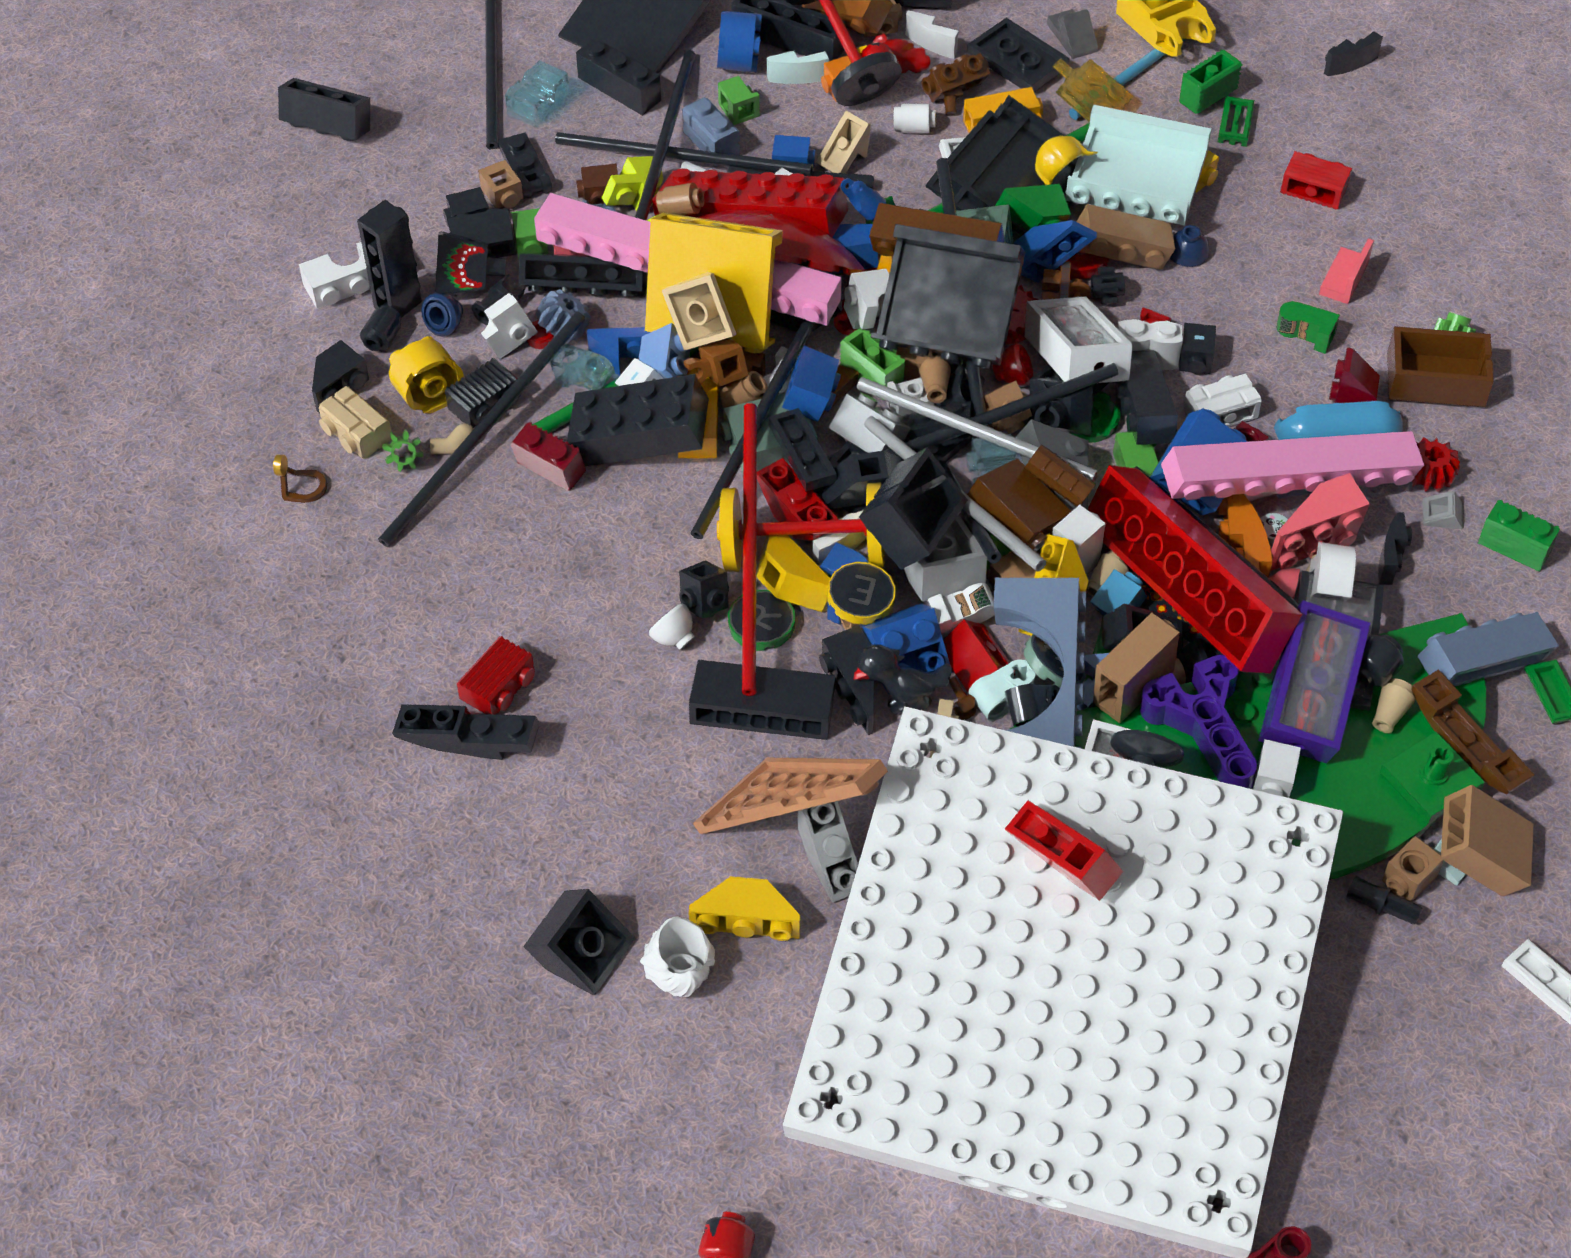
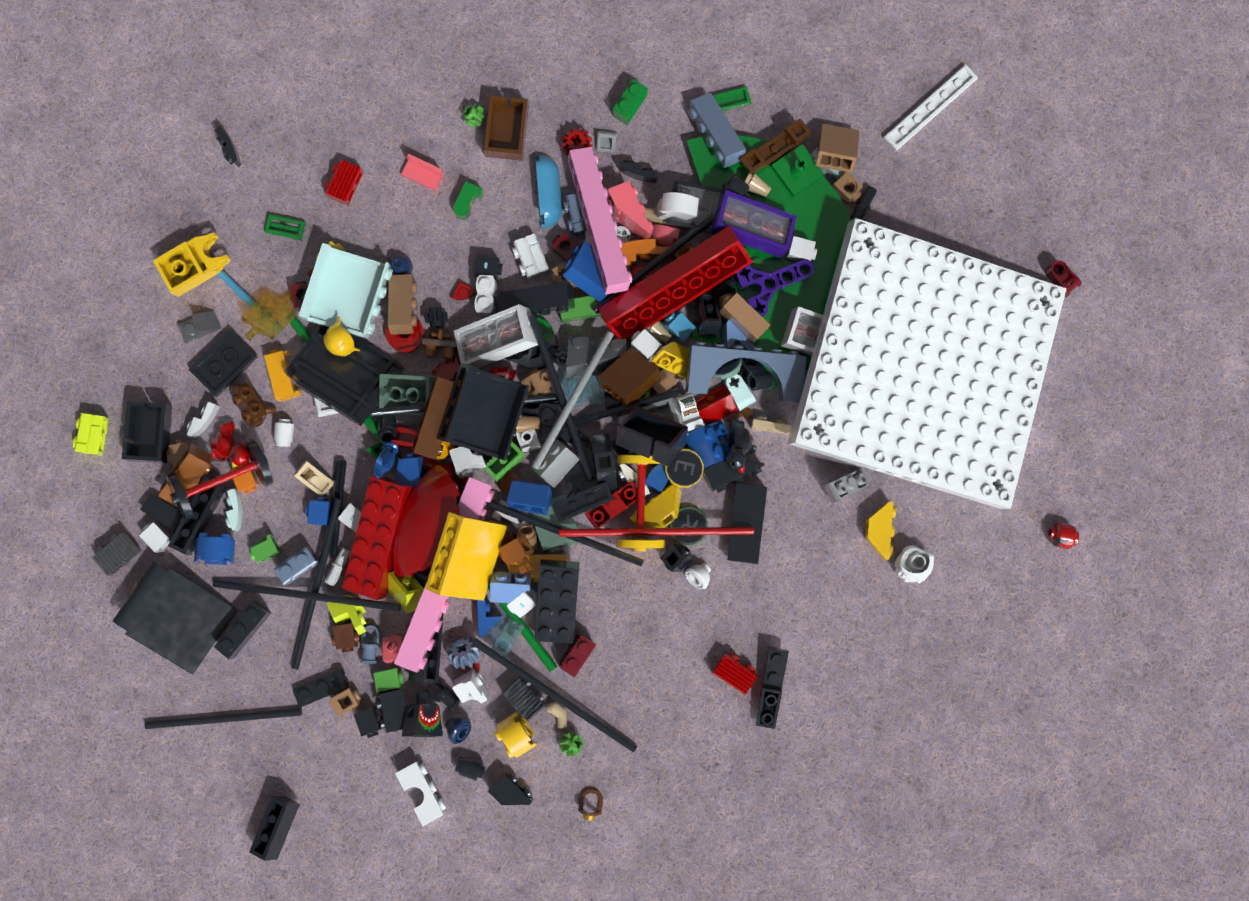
camera: 95 degrees left, 30 degrees up
tan brick [319,386,392,459] -> none
black brick [357,200,422,318] -> none
clear light blue brick [505,60,570,128] -> none
black slope [523,889,636,995] -> none
medium nougat brick [656,183,705,216] -> none
tan slope [662,272,737,350] -> none
nougat wing [693,757,888,834] -> none
light grey piece [864,416,1046,571] -> none
green slope [995,184,1071,231] -> none
red slope [1004,800,1124,901] -> none
blue slope [1014,220,1097,282] -> none
reddish brown axle [1024,444,1096,507] -> none
black dish [1110,730,1184,768] -> none
green brick [1179,49,1243,114] -> none
dark red slope [1329,347,1380,403] -> none

